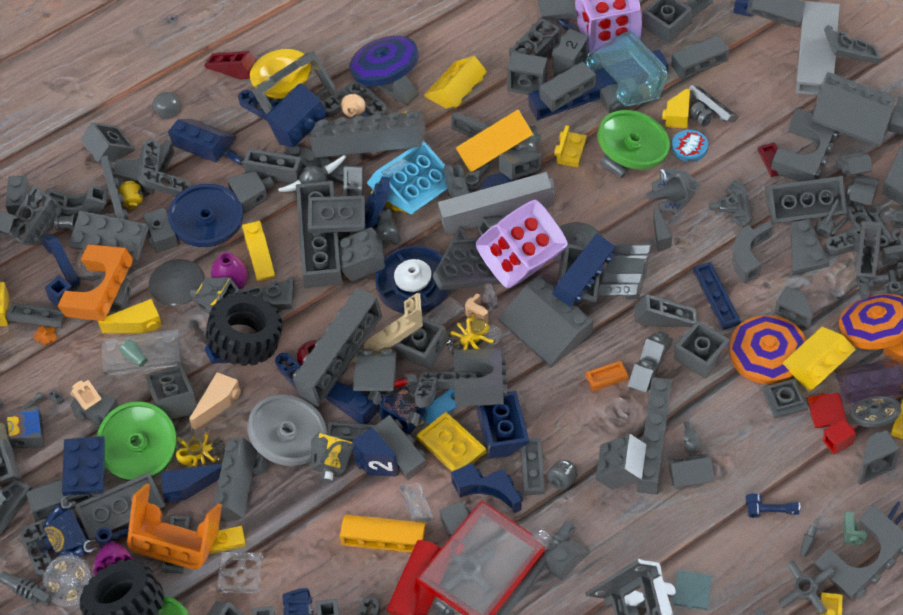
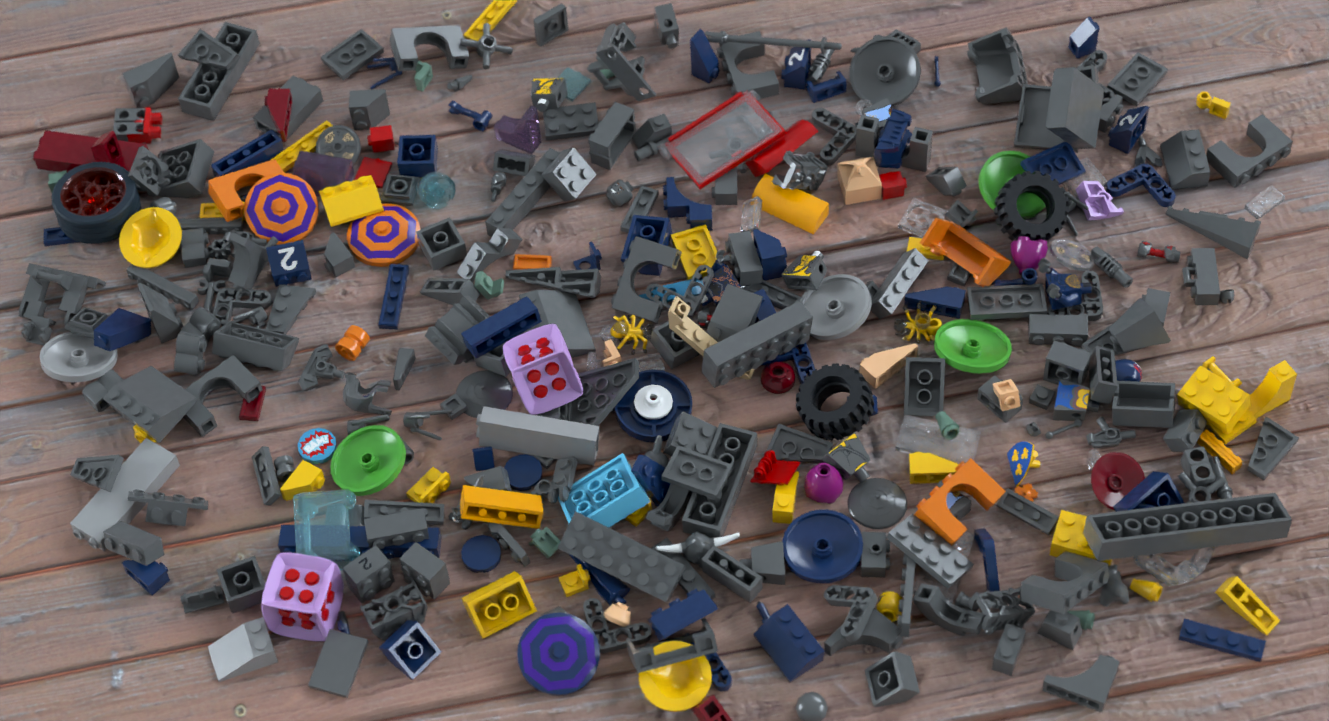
camera: 155 degrees left, 0 degrees up
dark blue brick [45,276,73,307] -> none
dark blue plate [62,436,105,496] -> none
dark grey brick [671,35,729,80] -> none
dark grey arch [732,221,773,284] -> none
none -> dark grey bracket [128,490,208,526]
none -> dark blue slope [266,240,312,287]
none -> orange wheel [335,325,370,361]
none -> dark grey plant [347,415,390,435]
none -> dark grey plate [363,500,444,525]
none -> dark blue slope [379,620,441,680]
none -> dark blue brick [397,135,438,177]
none -> dark grey plant [403,409,453,440]
none -> clear light blue cylinder [418,172,456,209]
none -> dark grey plate [440,393,468,420]
none -> dark blue tile [461,535,501,573]
none -> sand green bracket [474,271,504,300]
none -> clear purple arch [494,106,542,155]
none -> dark grey wedge [505,267,601,298]
none -> sand green bracket [528,526,560,559]
none -> dark grey torso [531,78,568,112]
none -> dark grey plate [543,102,598,141]
none -> dark blue bracket [573,241,602,270]
none -> dark grey piece [588,102,636,170]
none -> red hinge [750,450,801,485]
none -> dark grey piece [772,151,828,191]
none -> light nougat piece [837,157,882,205]
none -> red brick [879,171,907,200]
none -> dark grey bracket [945,200,978,227]
none -> blue shield [1007,442,1040,487]
none -> dark grey plate [1029,384,1055,410]
none -> dark grey brick [1043,340,1091,386]

